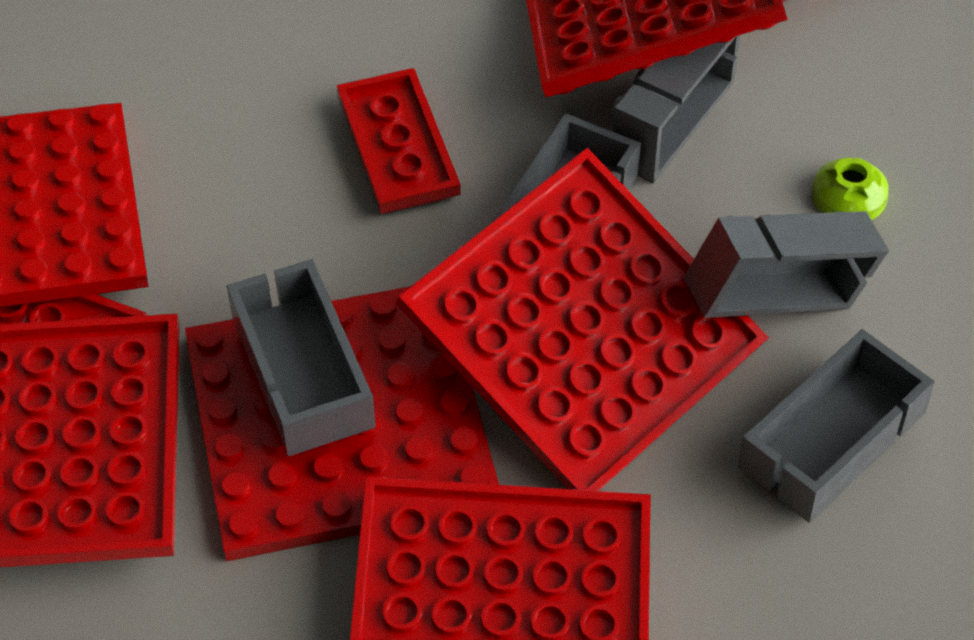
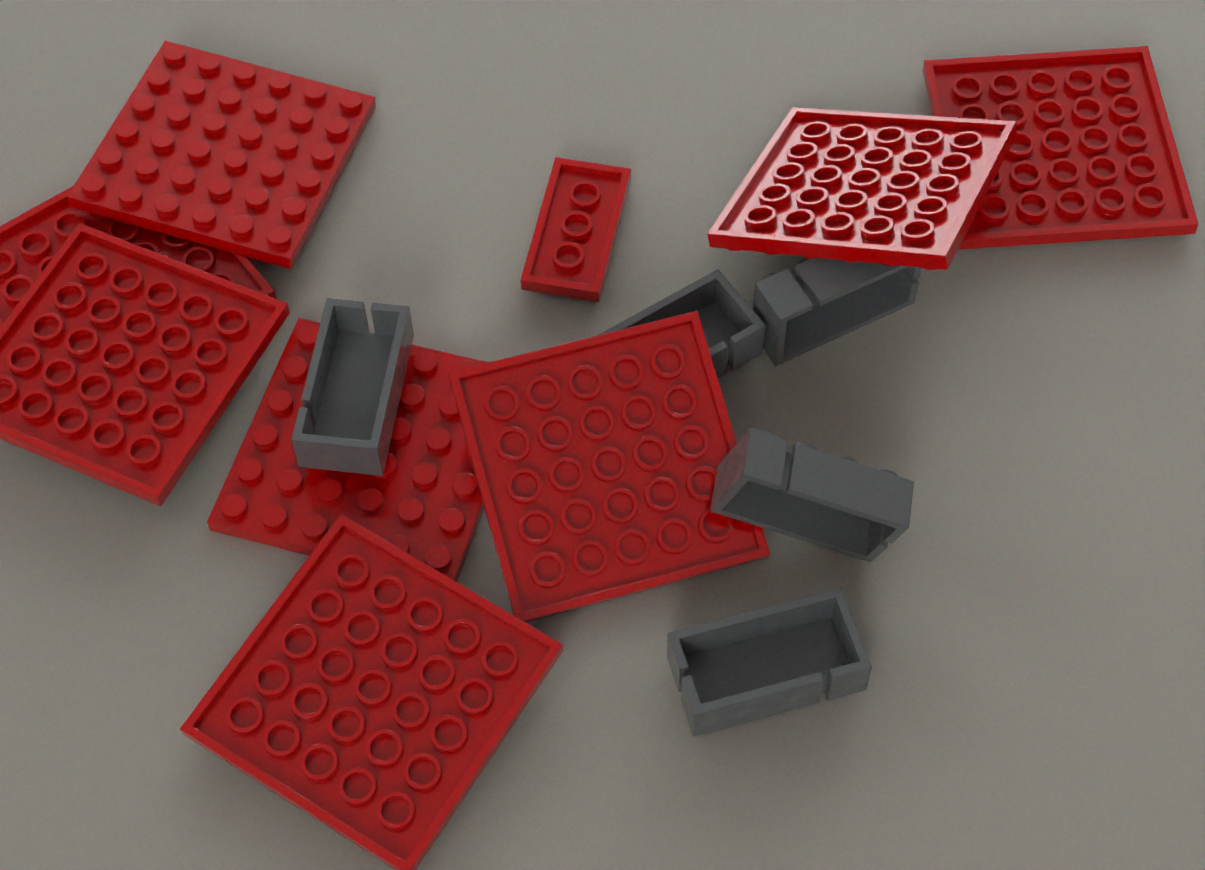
camera: 30 degrees right, 5 degrees up
lime piece [812,157,888,220] -> none

